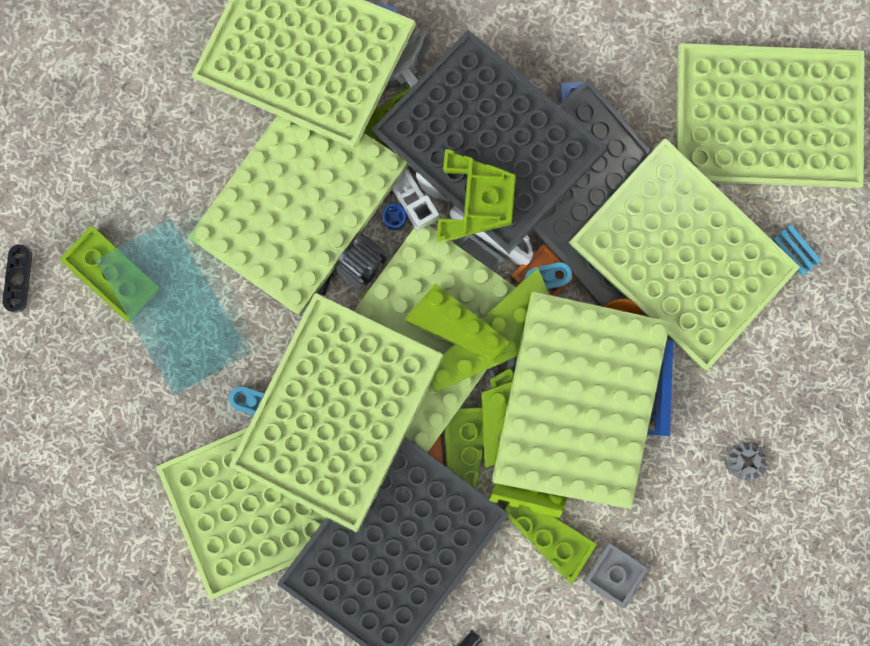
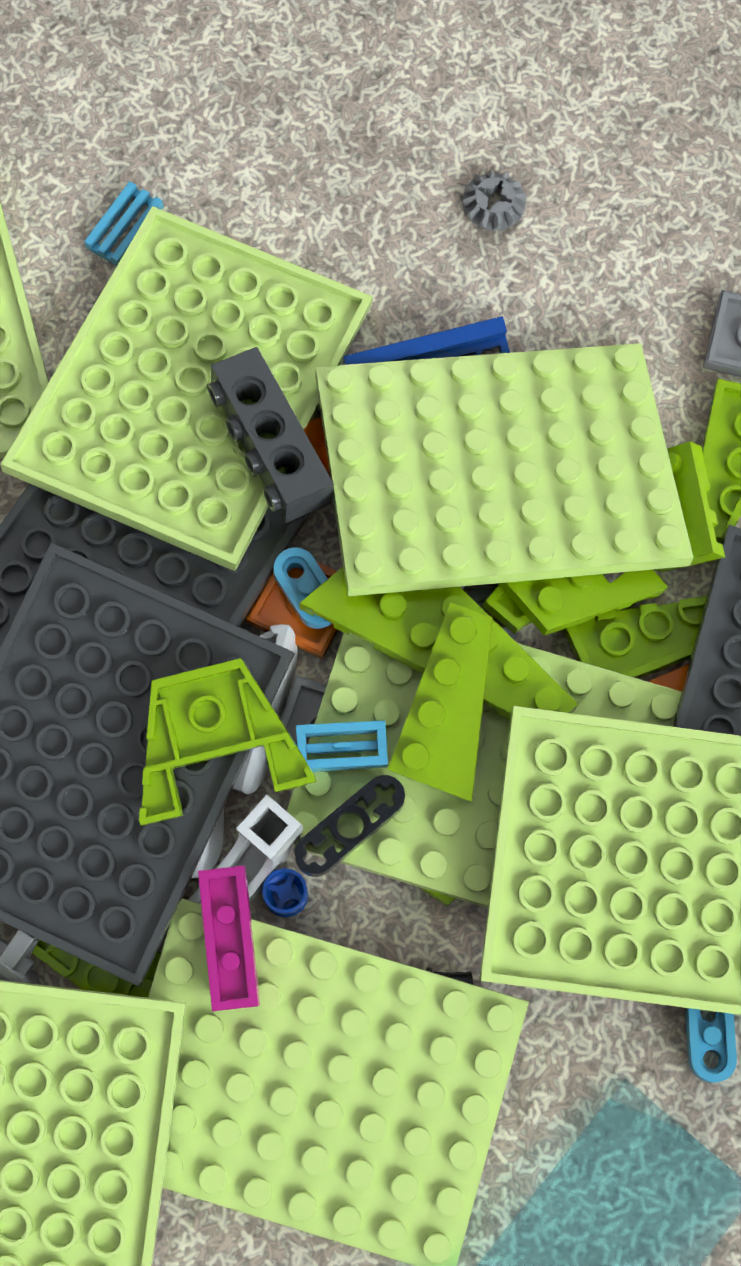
camera: 110 degrees left, 10 degrees down
dark grey brick [335,234,389,290] -> none
none -> dark pink plate [198,866,260,1012]
none -> dark grey brick [207,347,334,523]
none -> black beam [295,775,405,877]
none -> medium azure tile [296,720,388,772]

